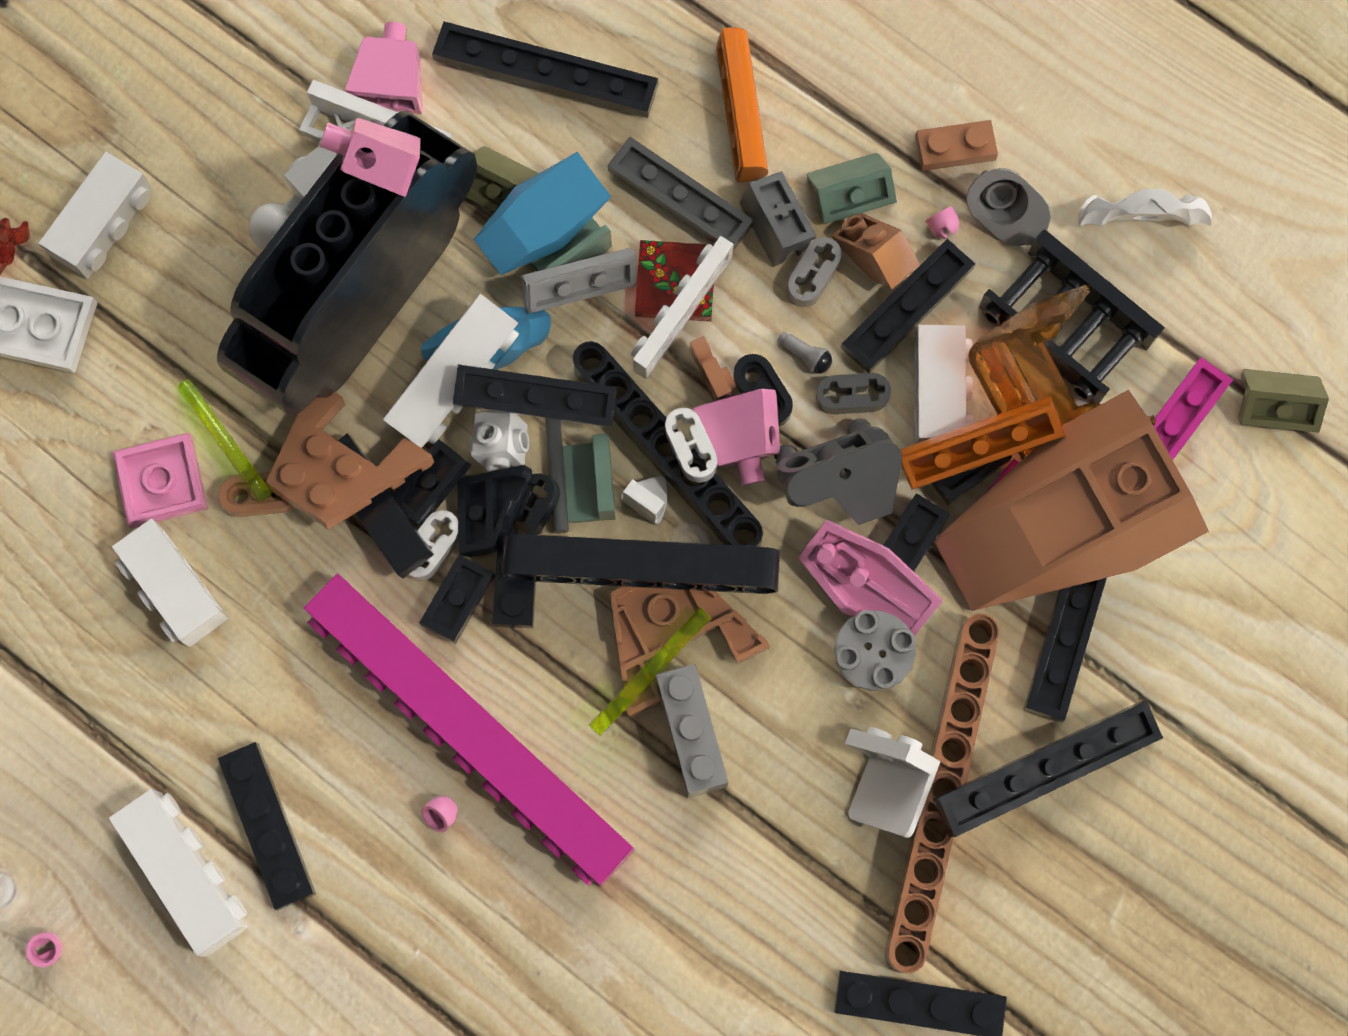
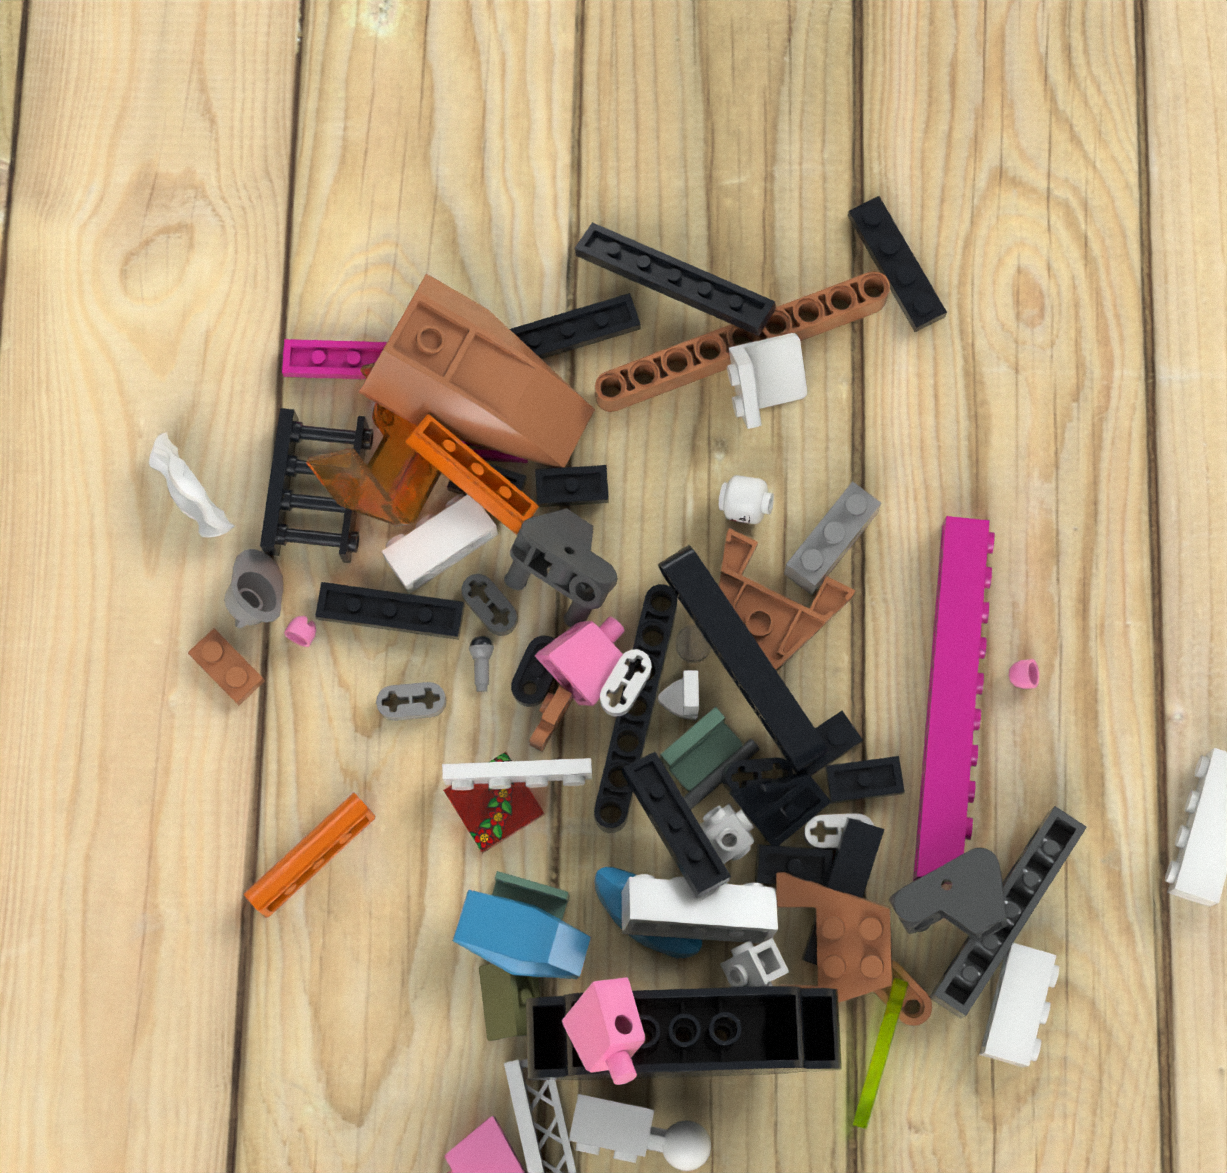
camera: 125 degrees left, 0 degrees up
bright pink tile [113,433,208,529] -> none
black plate [218,742,316,911] -> none
black plate [432,21,659,118] -> none
light grey tile [522,247,637,314] -> none
clear neon green bar [588,608,711,736] -> none
dark grey plate [607,137,753,251] -> none
dark grey hinge [740,171,817,267] -> none
bright pink piece [798,519,943,637] -> none
sand green panel [807,153,897,224] -> none
nougat slope [831,213,920,289] -> none
light grey plate [834,610,916,691] -> none
olive panel [1238,369,1329,433] -> none
none -> white head [719,475,774,525]
none -> white brick [720,938,789,987]
none -> dark grey piece [889,848,1008,942]
none -> dark grey brick [929,806,1087,1019]

